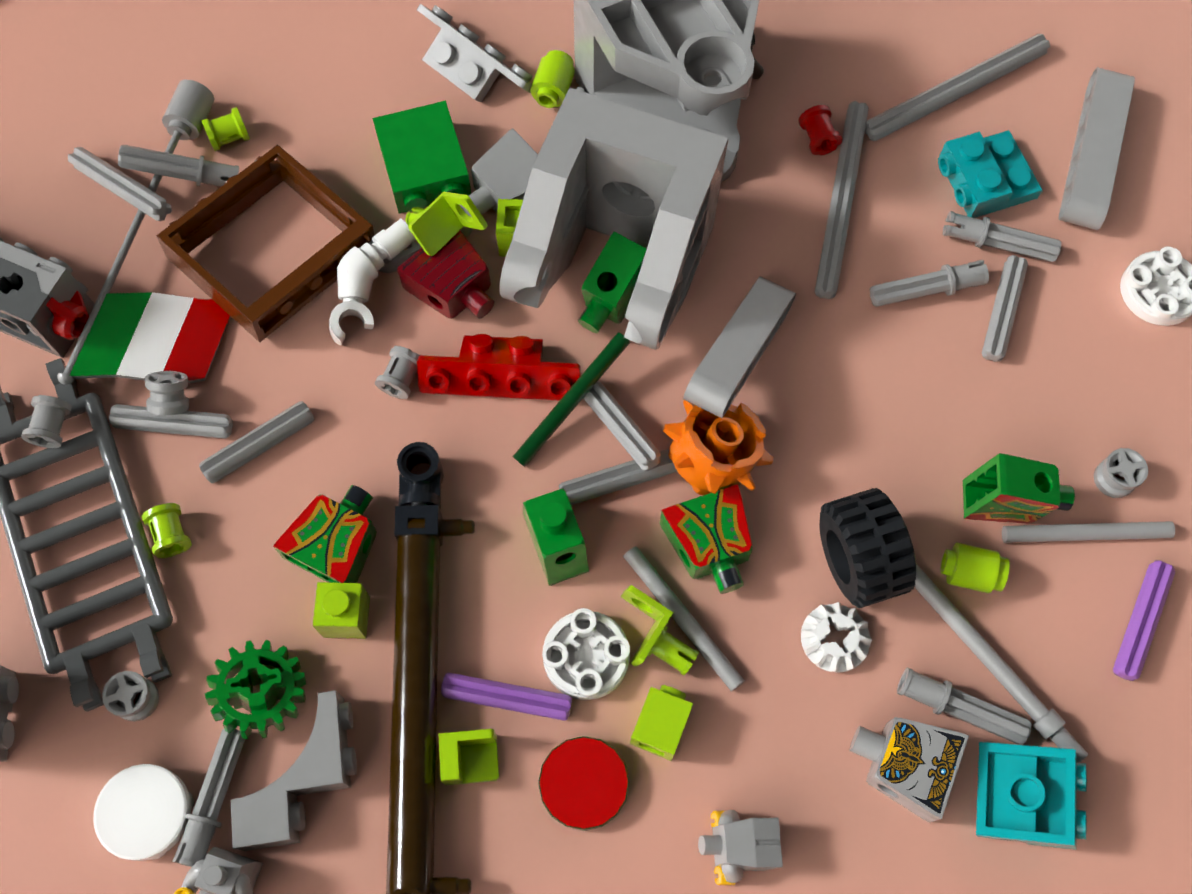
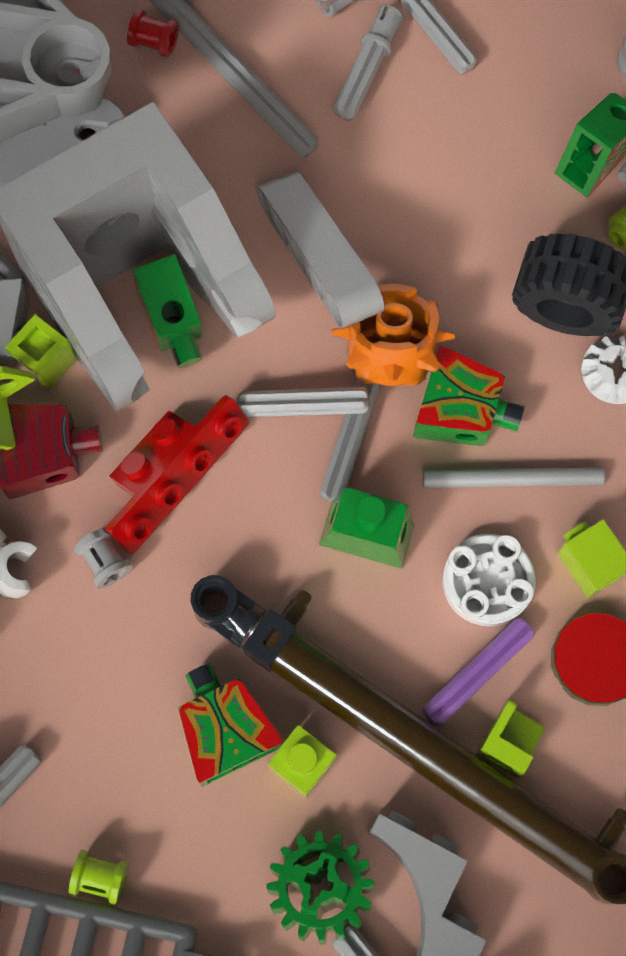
camera: 55 degrees left, 5 degrees up
light grey axle [199,401,314,483] -> none
dark green bar [512,332,631,467] -> none
lime bracket [621,585,699,675] -> none

